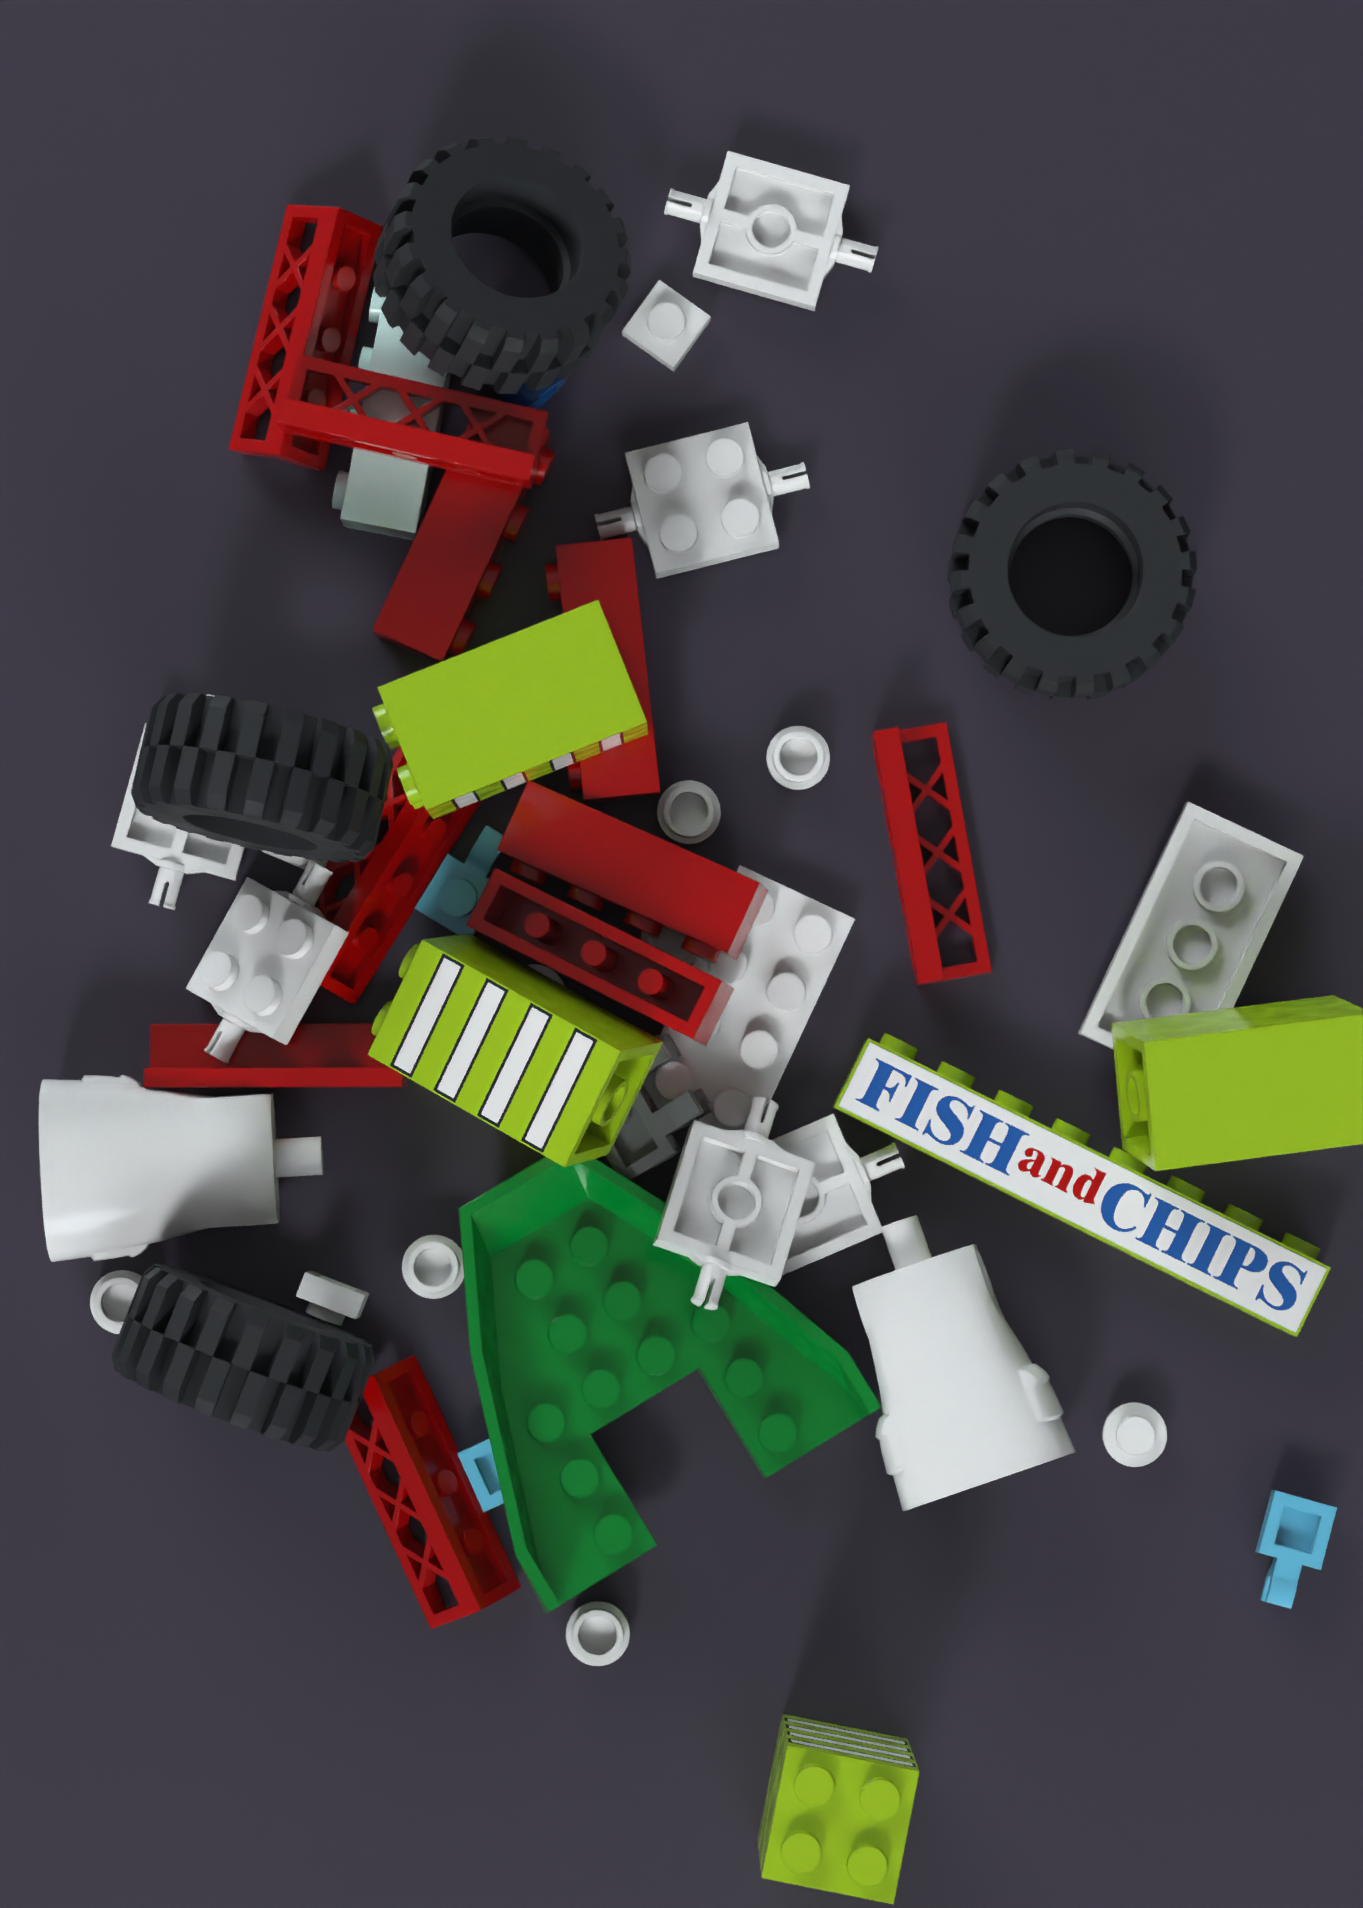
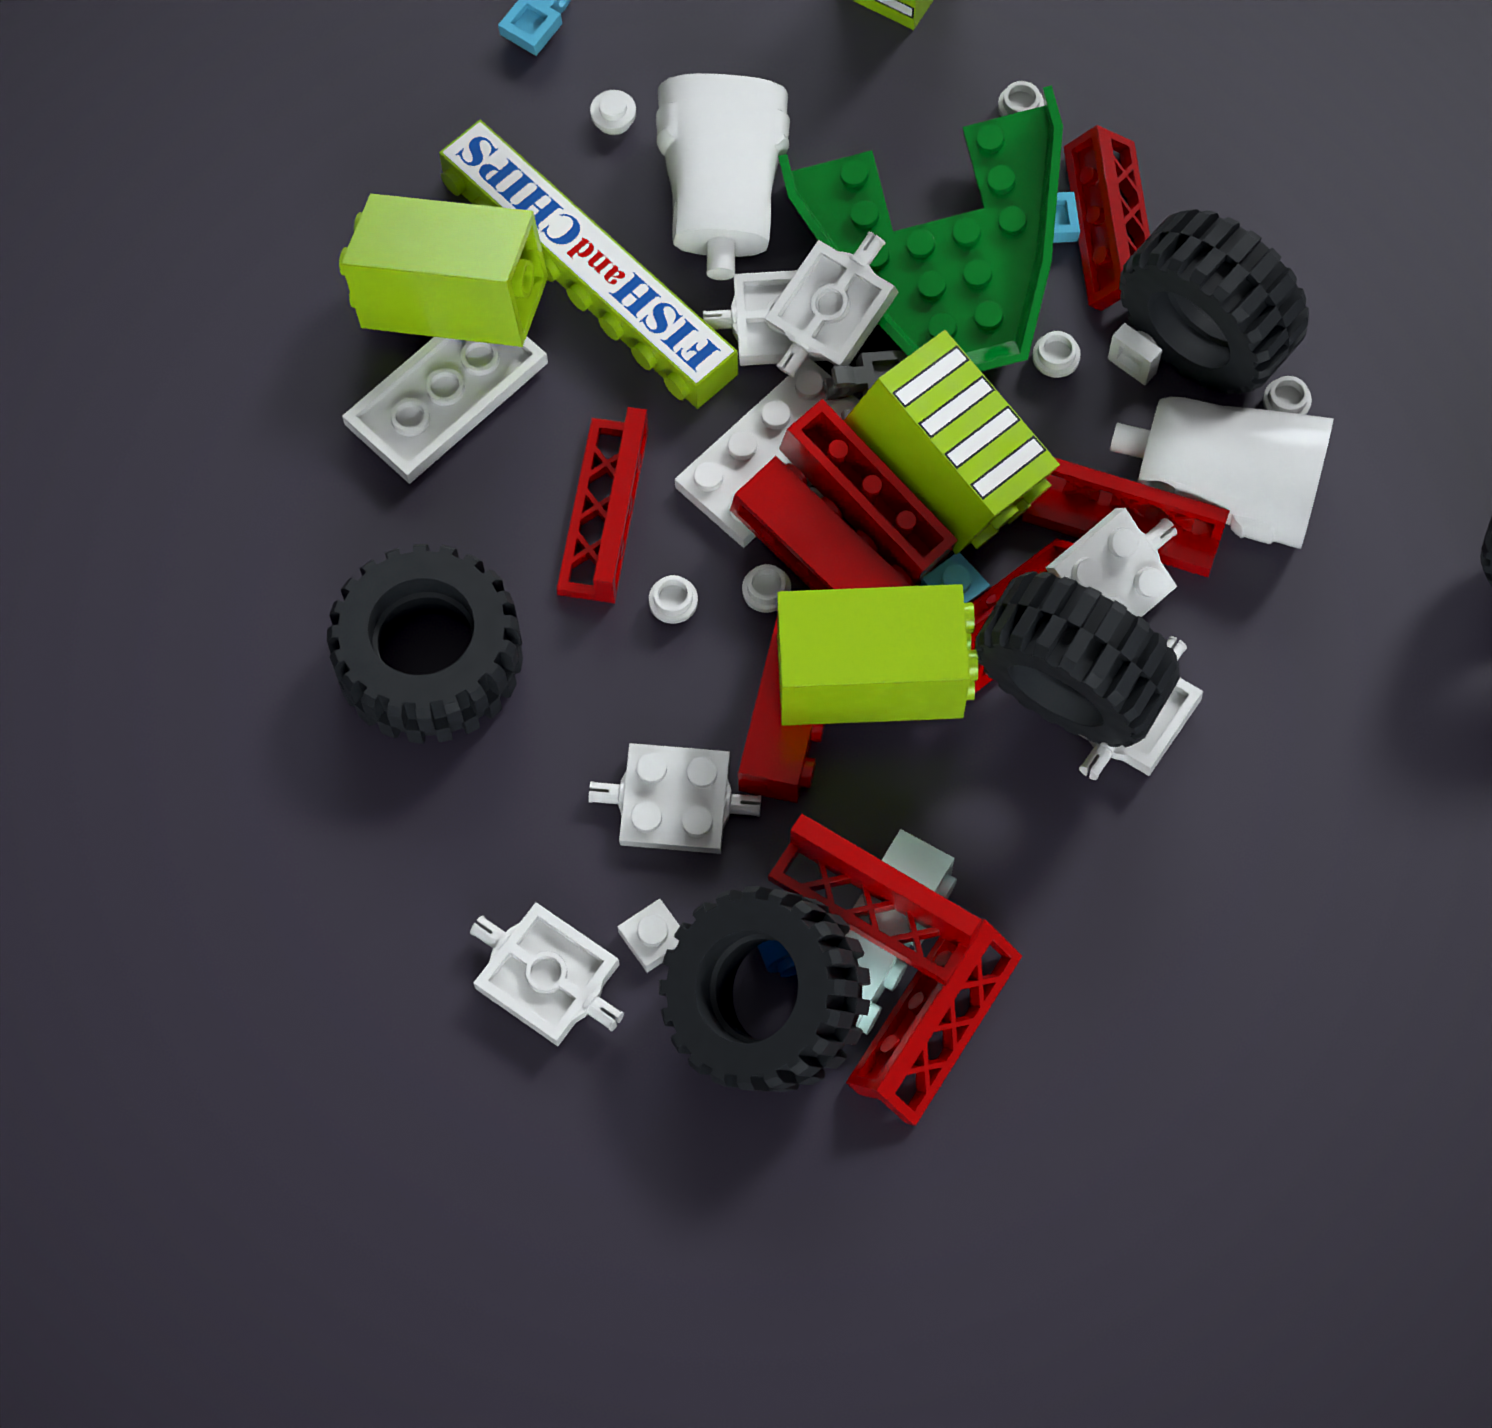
camera: 160 degrees left, 20 degrees down
red brick [372,411,557,664] -> none

